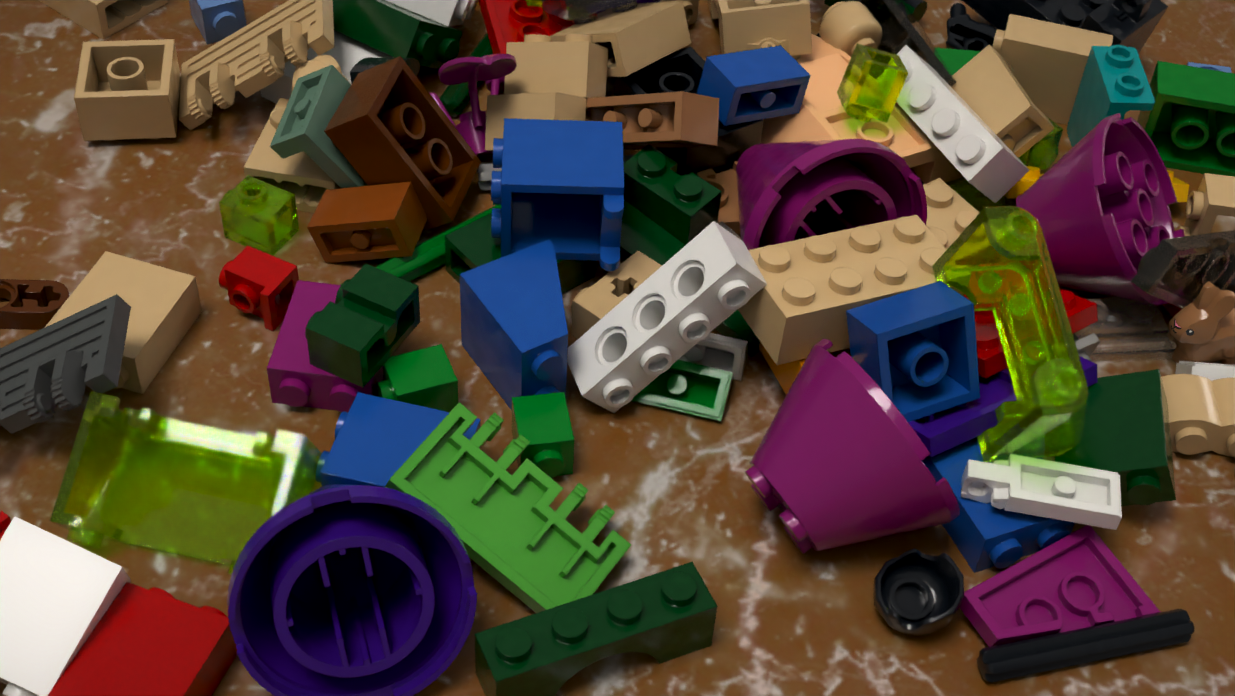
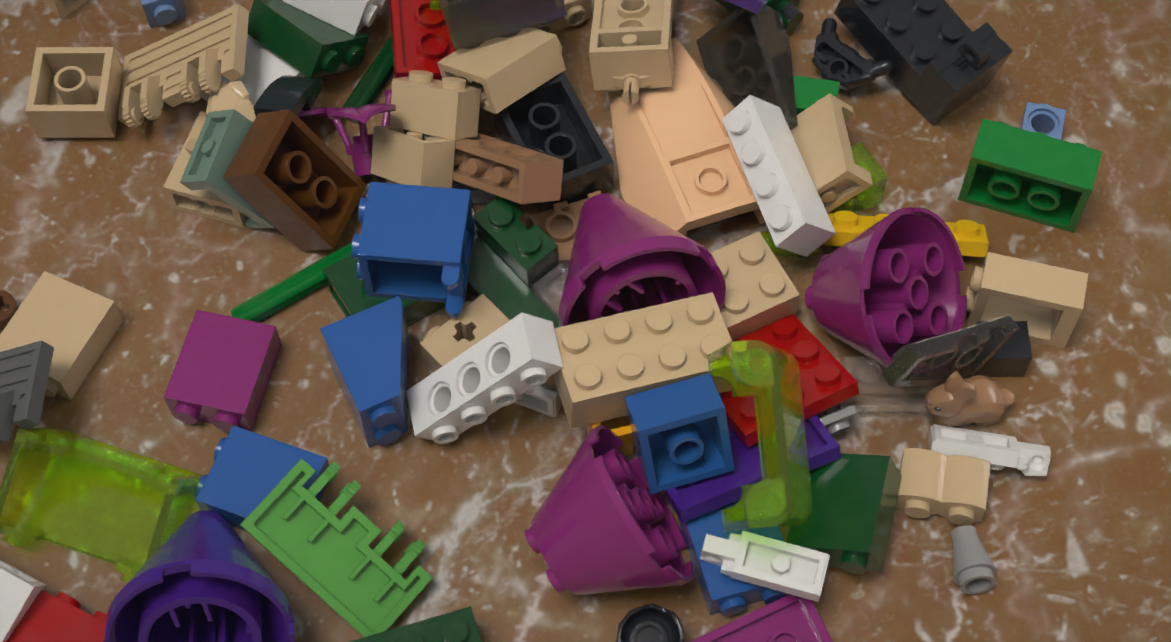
camera: 10 degrees right, 15 degrees up
clear neon green brick [219,175,299,256] -> none
red brick [219,245,299,331] -> none
dark green brick [305,264,420,388] -> none
dark orange panel [307,182,427,263] -> none
green brick [376,344,459,412] -> none
green brick [512,392,574,478] -> none
green slope [631,360,734,422] -> none
blue brick [697,46,811,126] -> none
tan head [819,1,883,63] -> none
clear neon green brick [837,44,908,123] -> none
tan brick [992,14,1113,125] -> none
teal panel [1066,45,1155,147] -> none

